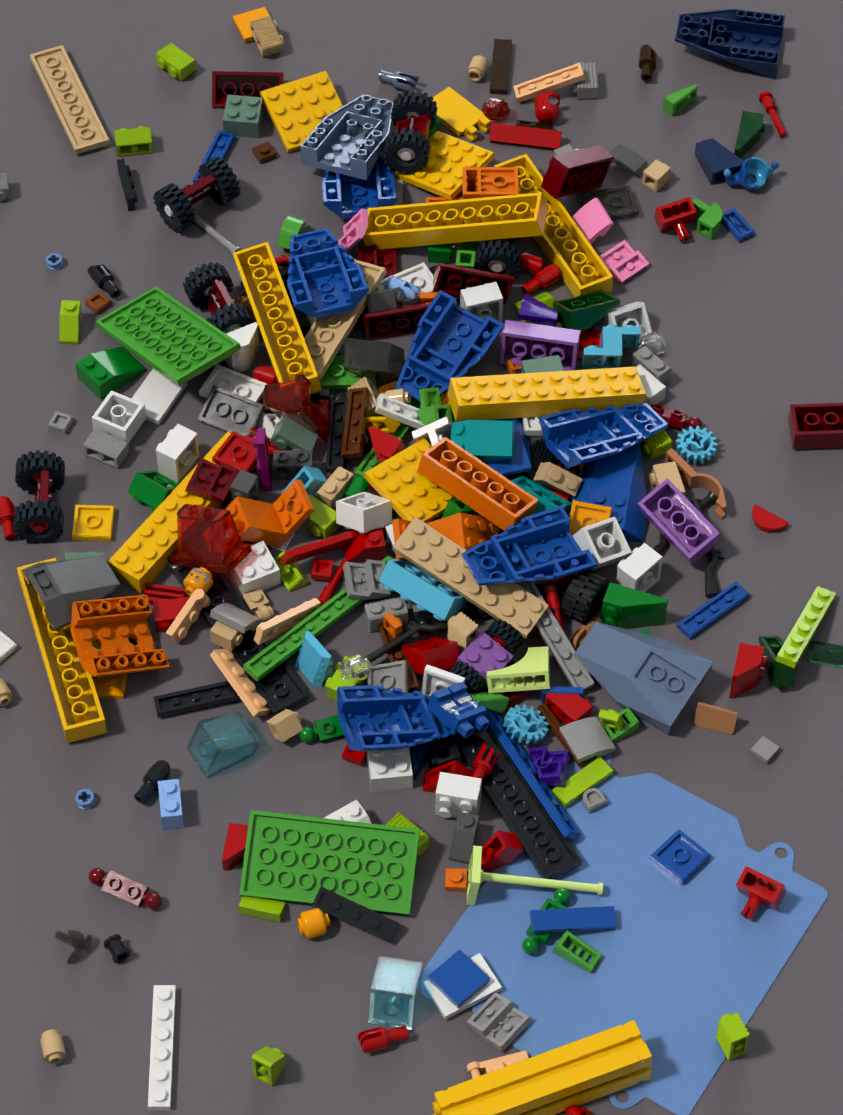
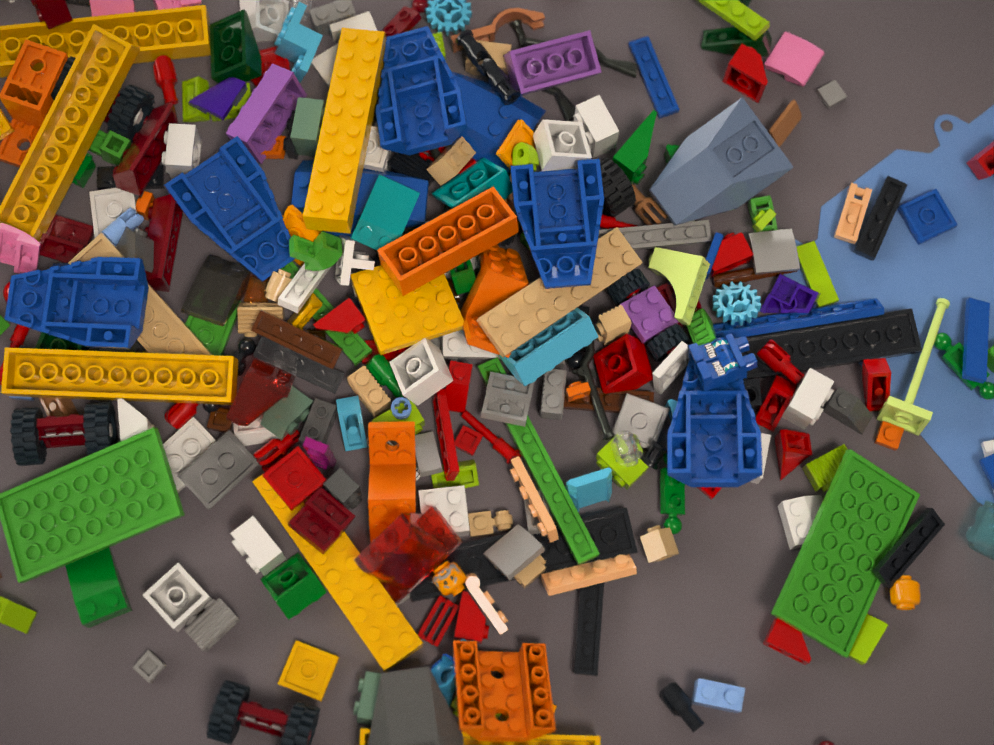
camera: 75 degrees left, 20 degrees up
white tile [131,368,187,425] -> none
clear light blue slope [187,711,261,778] -> none
red arm [520,252,545,274] -> none
light grey tile [582,788,608,813] -> none
none -> medium blue bush [391,397,412,419]
none -> light grey tile [415,431,443,477]
none -> black piece [456,30,521,105]
none -> lime piece [512,142,539,172]
none -> bright pink slope [764,32,824,87]
none -> red slope [774,429,812,481]
none -> light nougat plate [834,183,872,244]
none -> black plate [853,176,908,261]

